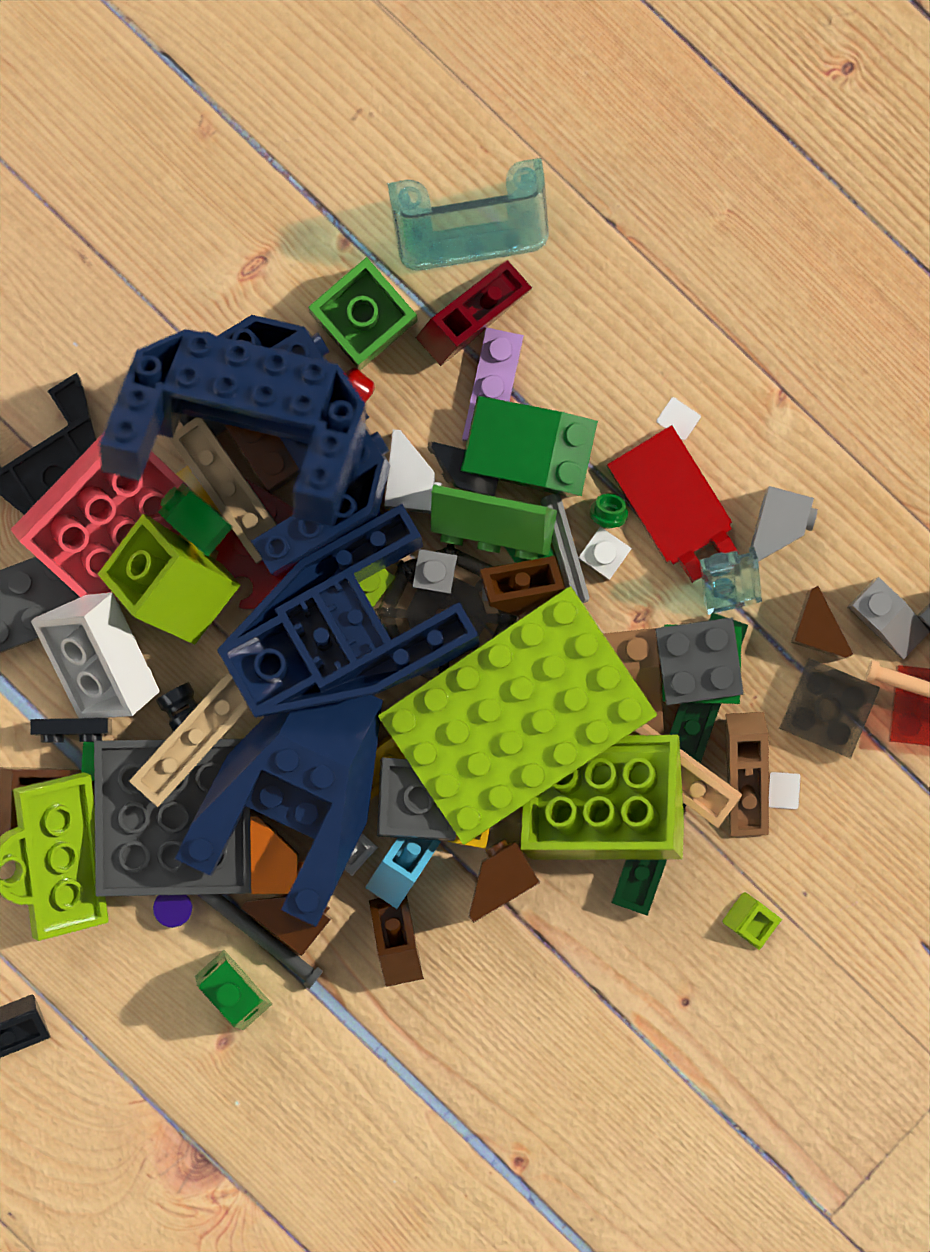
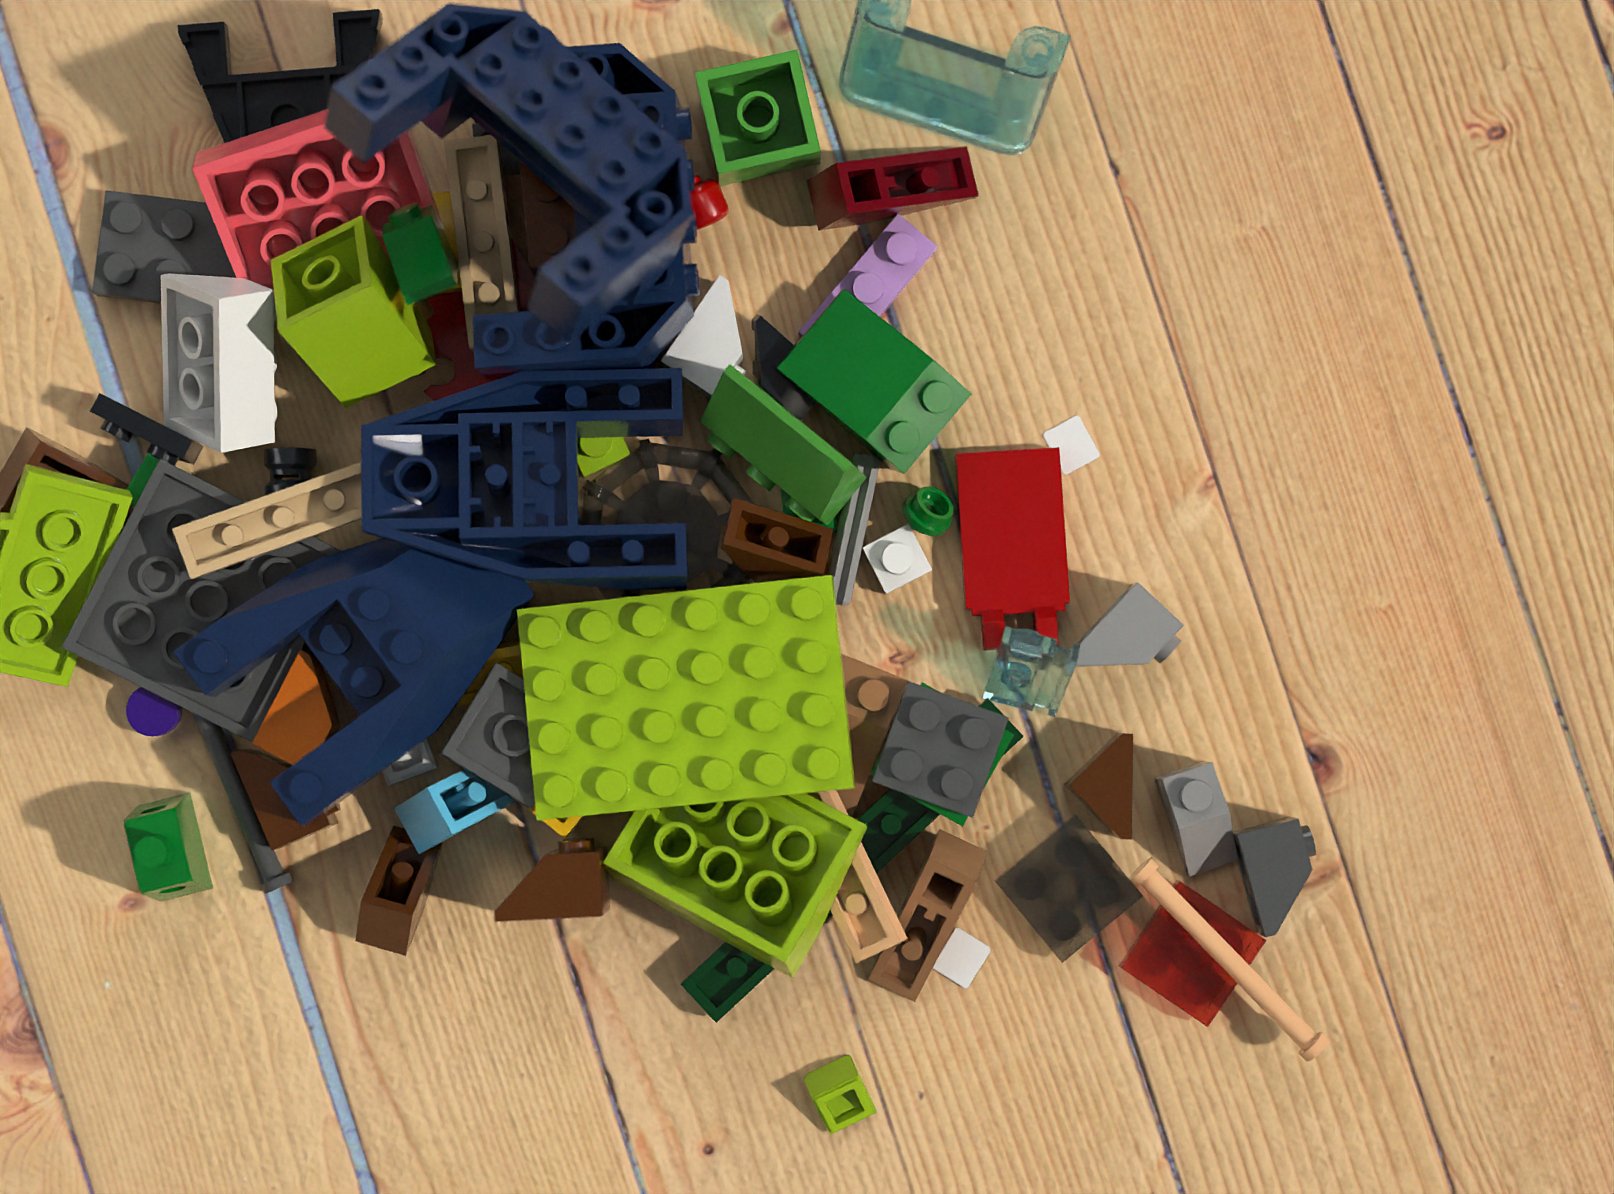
camera: 25 degrees right, 0 degrees up
light grey plate [412,549,457,594] -> none

